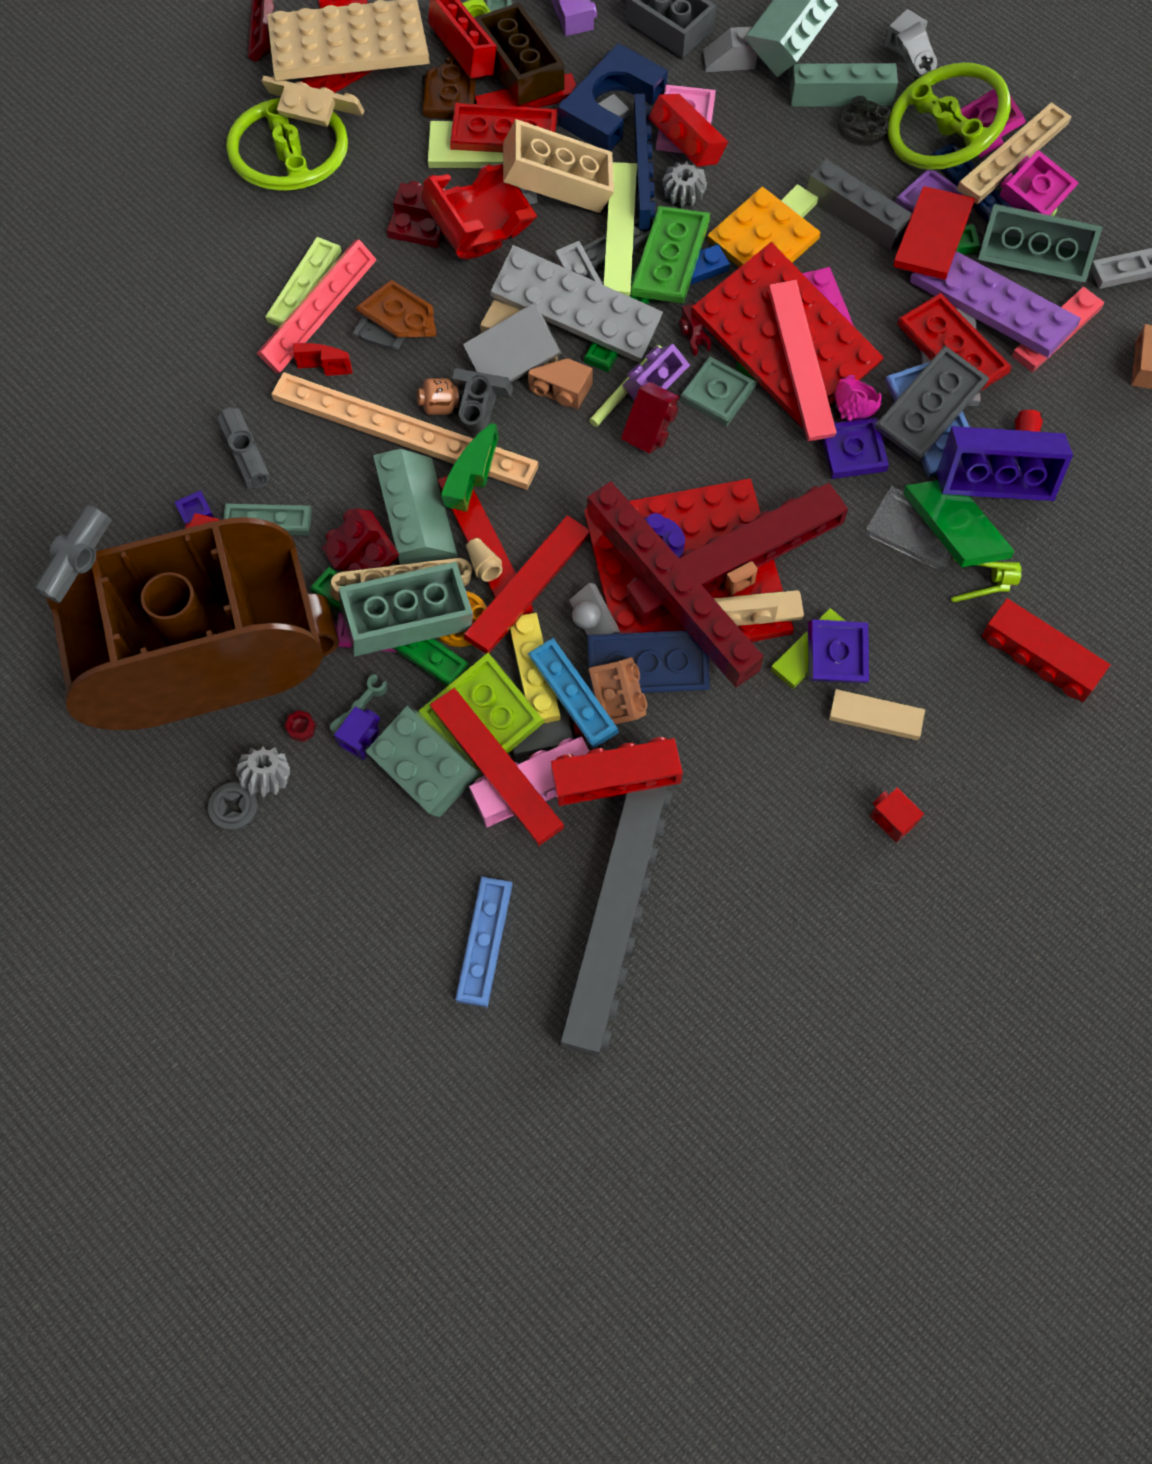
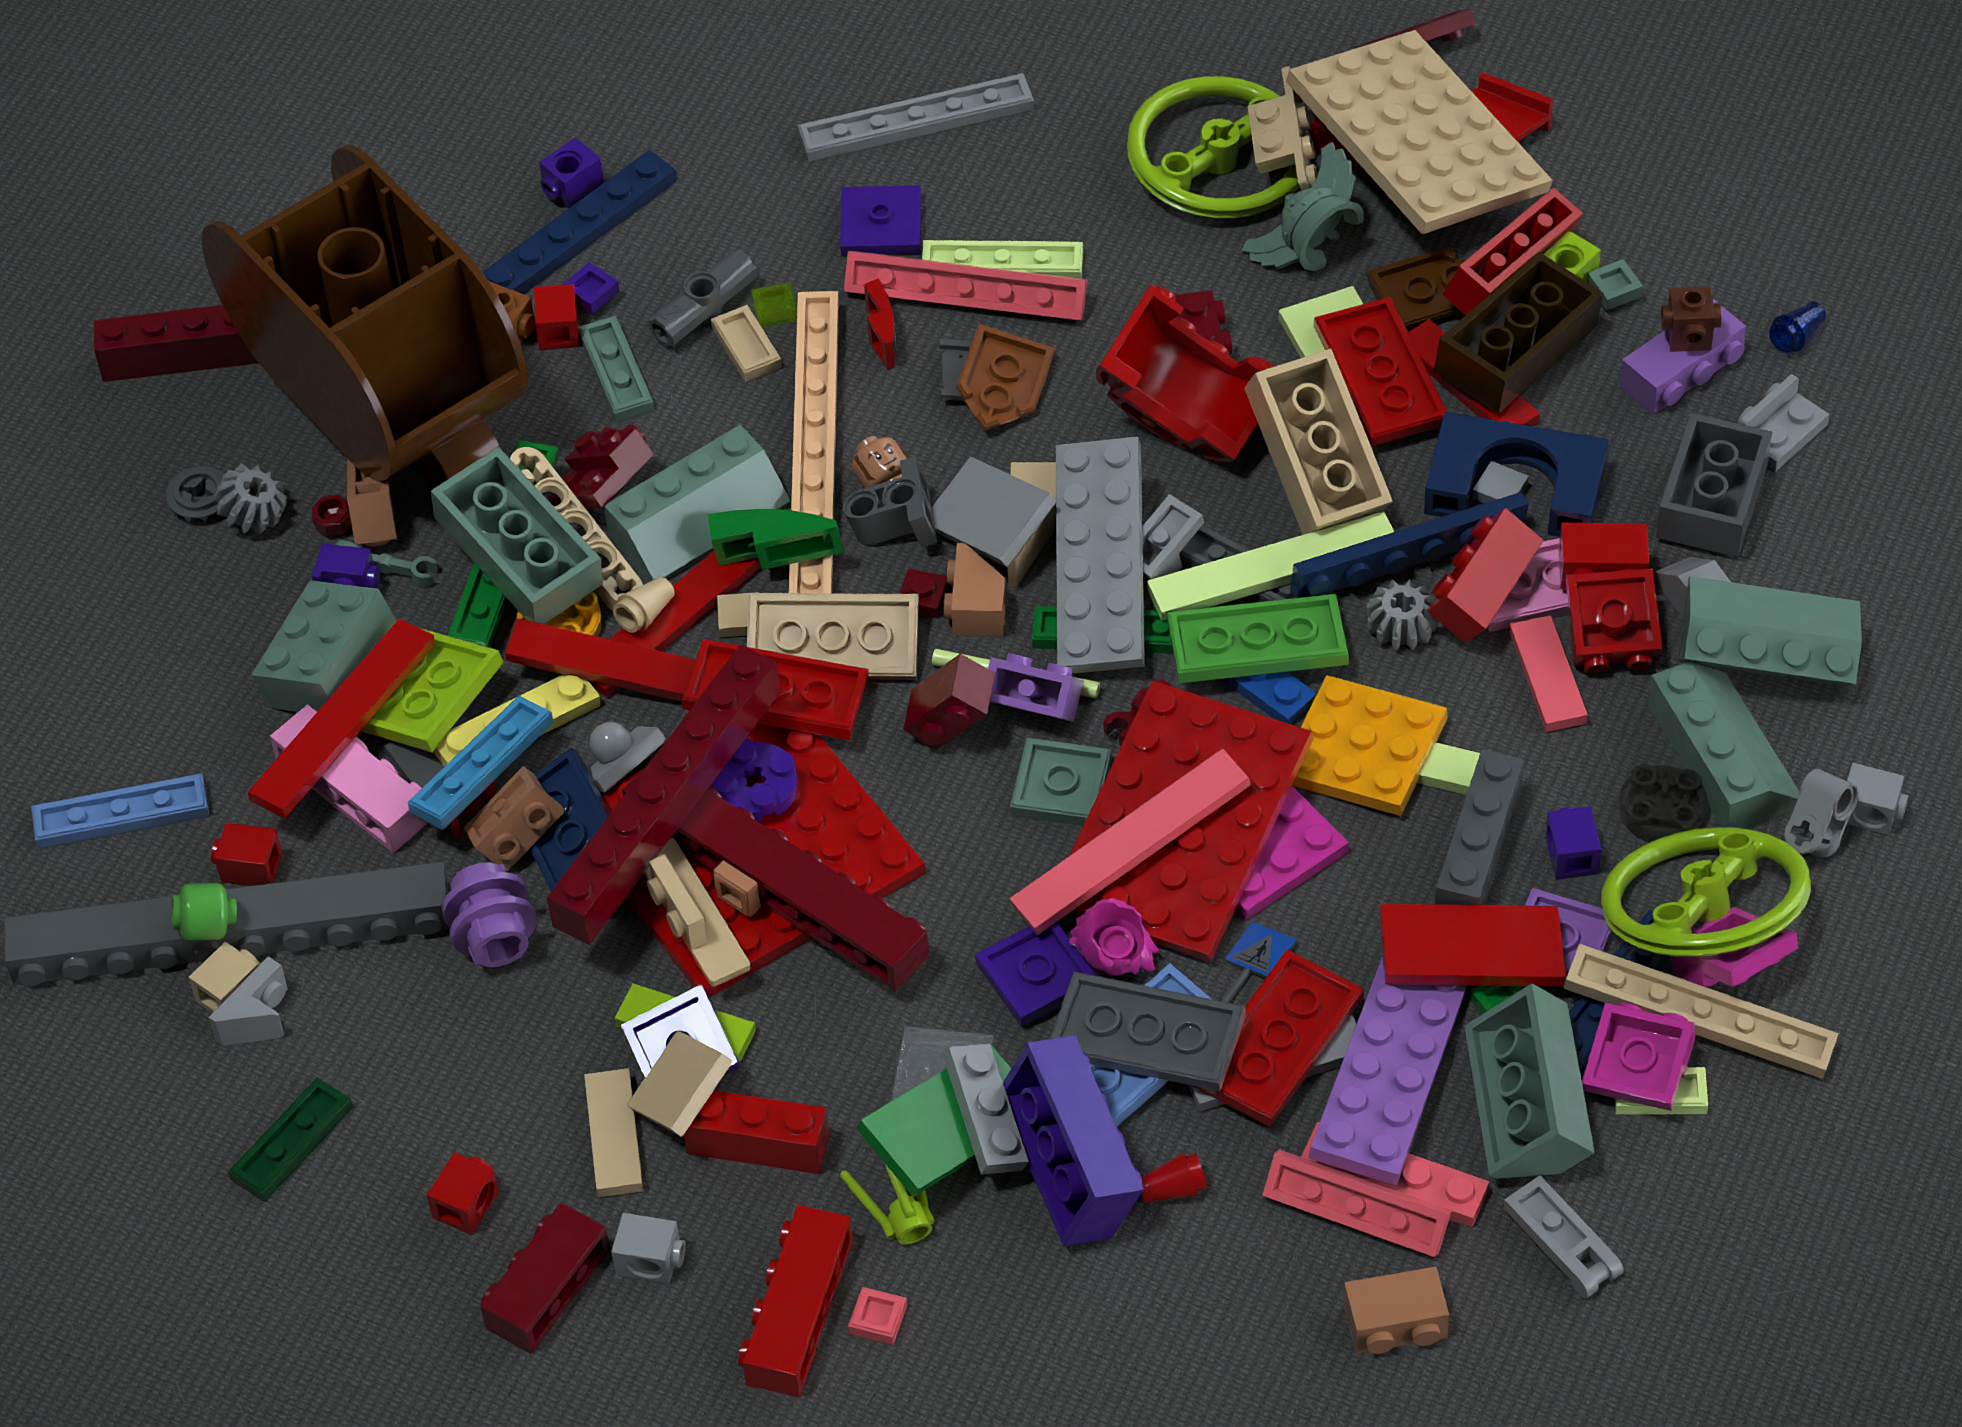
camera: 70 degrees right, 15 degrees down
dark grey piece [33,505,112,603] -> none
red brick [551,737,683,806] -> none
none -> dark red brick [93,305,259,382]
none -> bright green head [171,883,237,940]
none -> tan brick [189,942,260,1013]
none -> light grey slope [209,957,288,1046]
none -> red brick [211,822,283,886]
none -> dark green tile [228,1077,353,1202]
none -> nougat slope [347,458,397,547]
none -> medium lavender piece [441,862,537,967]
none -> dark red brick [480,1202,610,1354]
none -> dark blue plate [482,150,677,294]
none -> dark purple brick [539,138,604,209]
none -> light grey brick [611,1213,685,1284]
none -> tan tile [627,1030,733,1137]
none -> red tile [682,639,869,740]
none -> red brick [684,1090,830,1174]
none -> tan tile [711,305,782,383]
none -> tan tile [717,592,759,638]
none -> tan tile [747,593,919,680]
none -> clear neon green tile [751,282,797,328]
none -> light grey tile [798,73,1034,162]
none -> dark purple plate [840,185,921,256]
none -> coral tile [848,1287,907,1345]
none -> dark red plate [899,568,949,619]
none -> light grey plate [943,1044,1029,1175]
none -> piece [1221,921,1298,1003]
none -> sand green helmet [1242,142,1364,271]
none -> coral plate [1262,1150,1452,1257]
none -> coral tile [1509,615,1588,732]
none -> dark purple brick [1545,806,1601,880]
none -> red brick [1558,523,1649,589]
none -> red plate [1566,568,1662,673]

